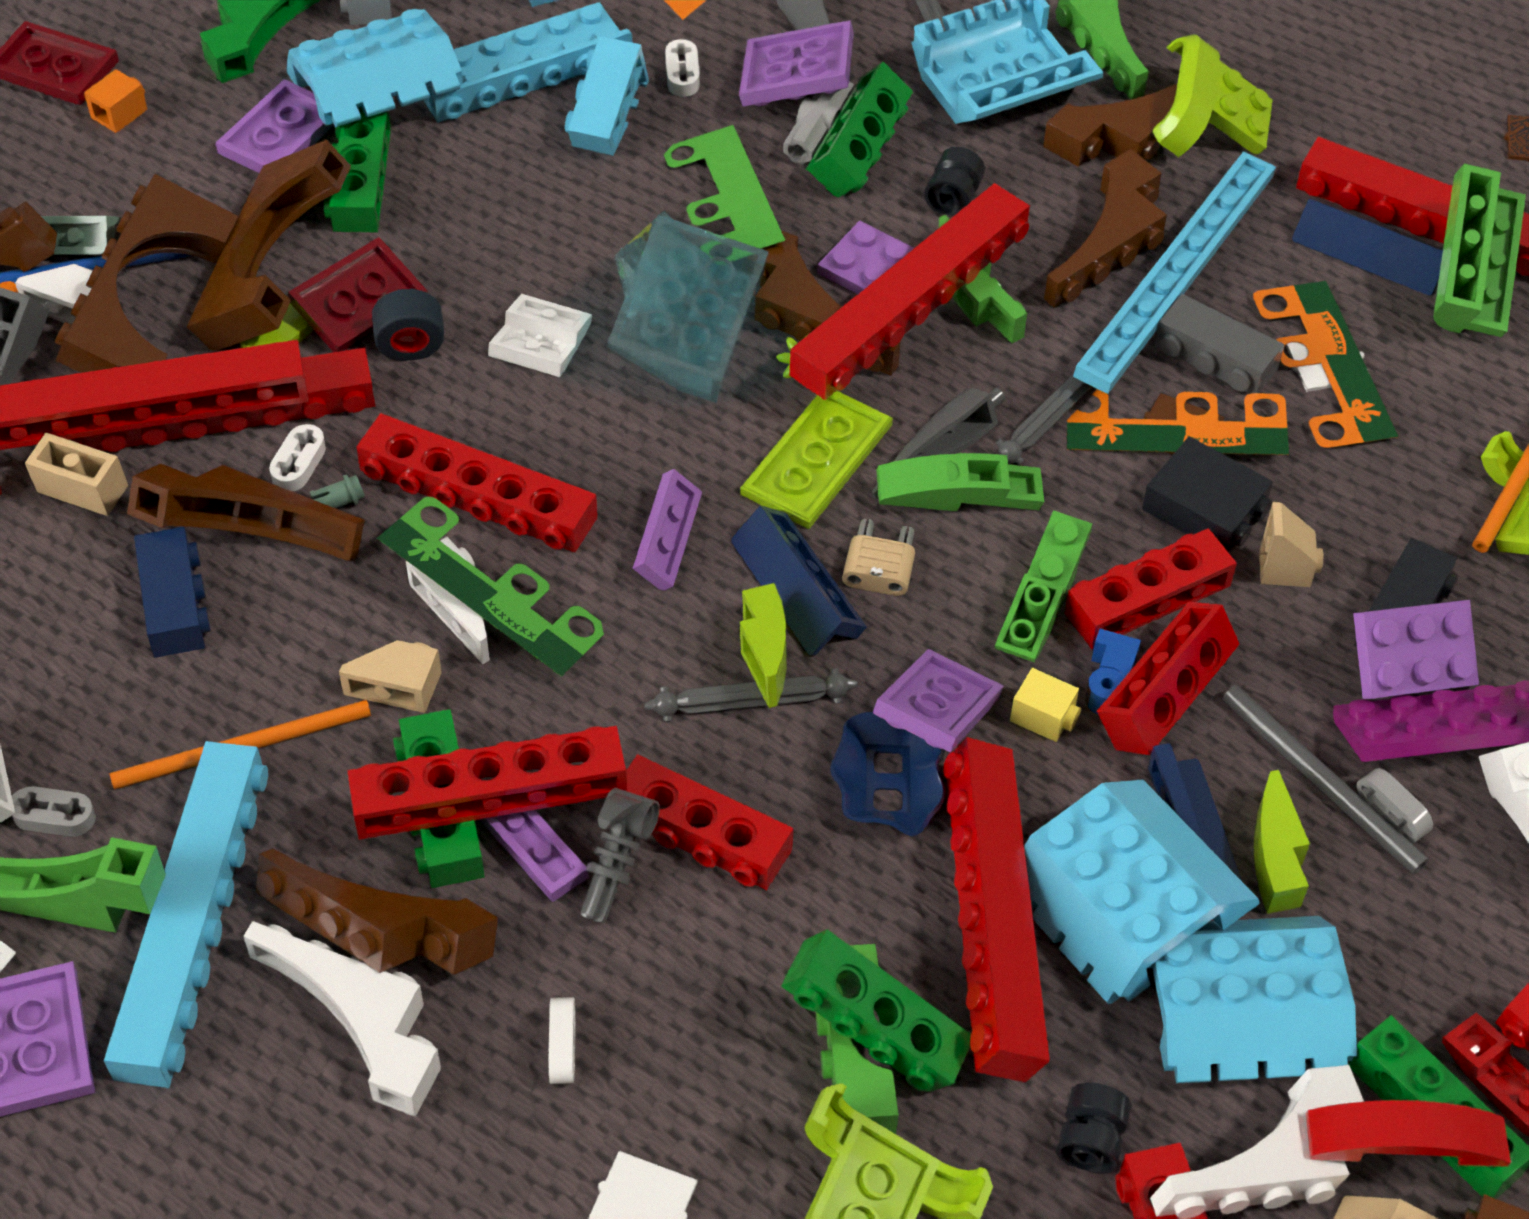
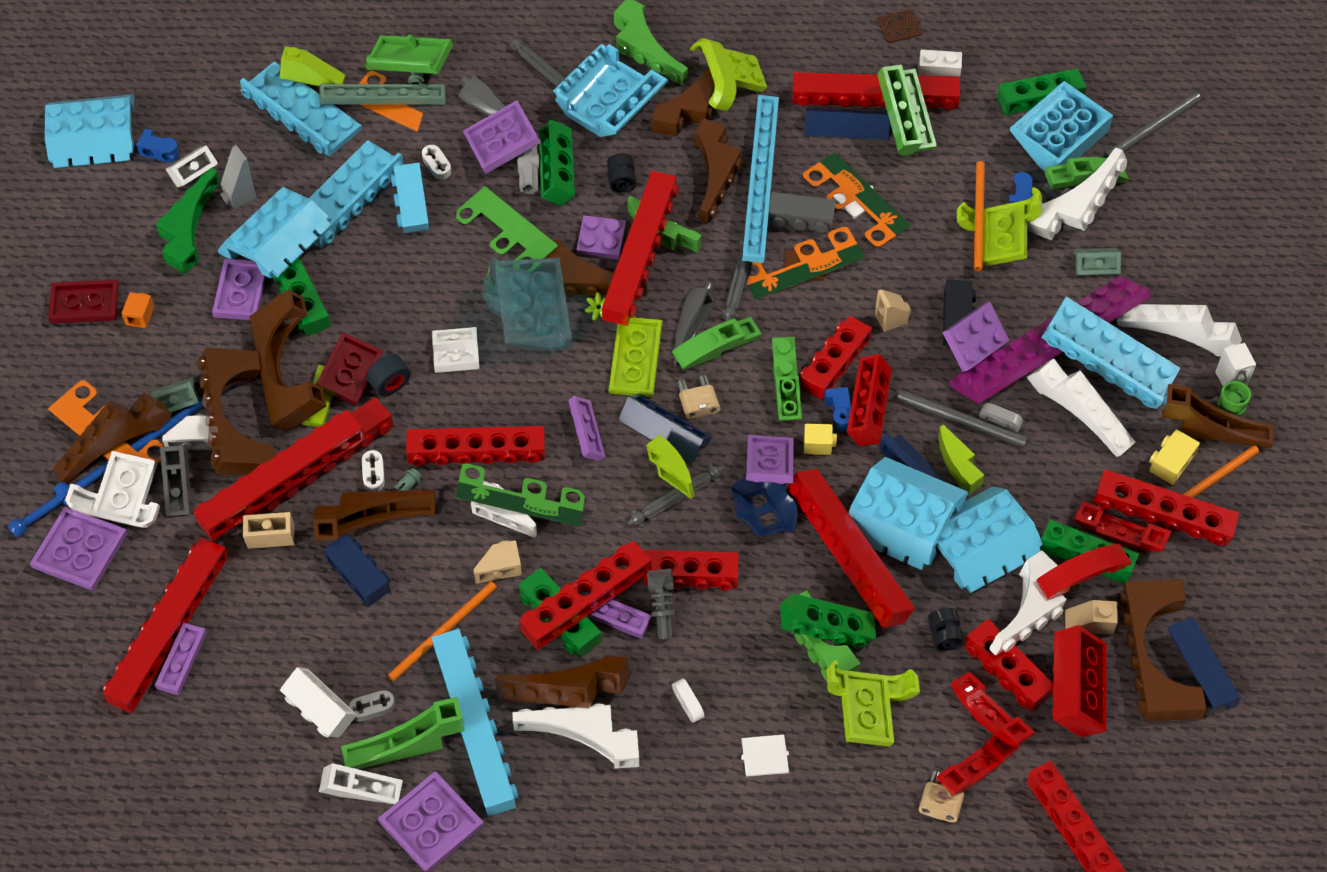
camera: 25 degrees left, 5 degrees up
black brick [1142,436,1273,553] -> none

